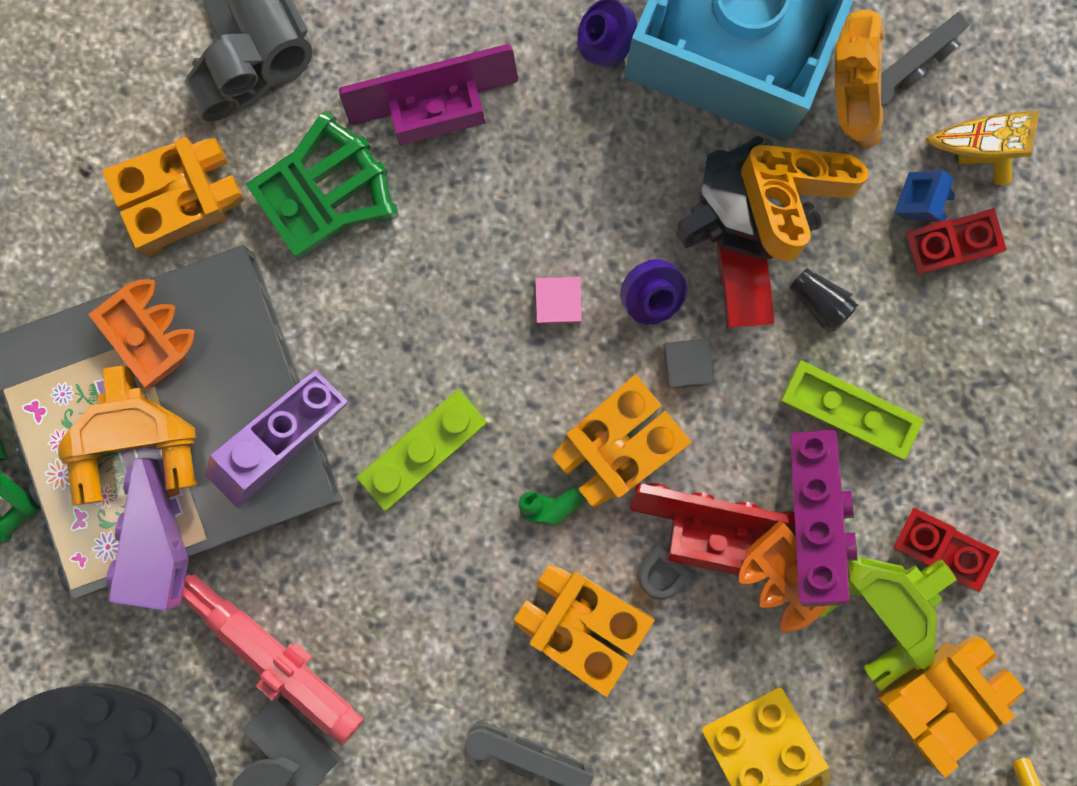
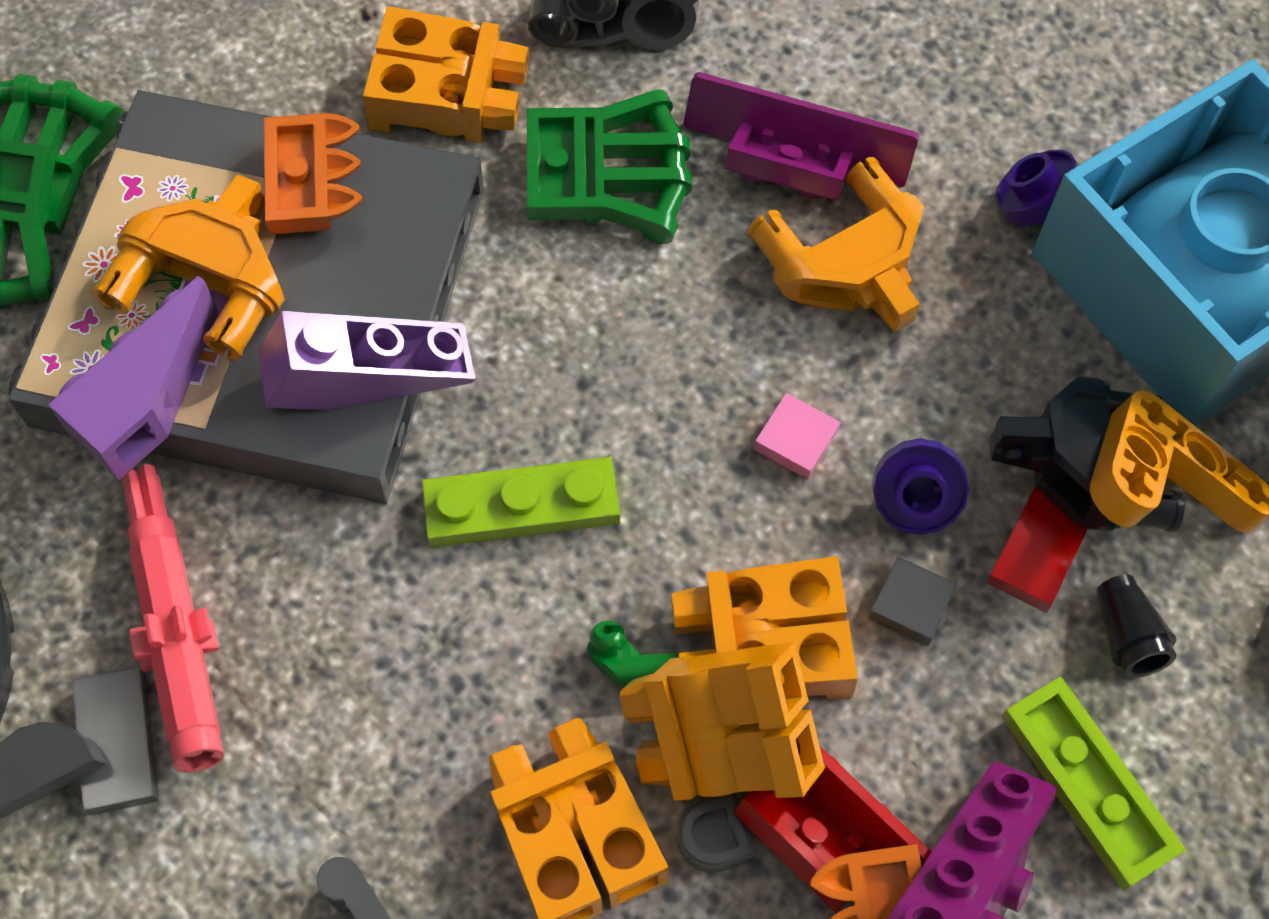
camera: 30 degrees right, 20 degrees down
none -> light orange hips [619,641,825,801]
none -> light orange connector [747,157,924,332]

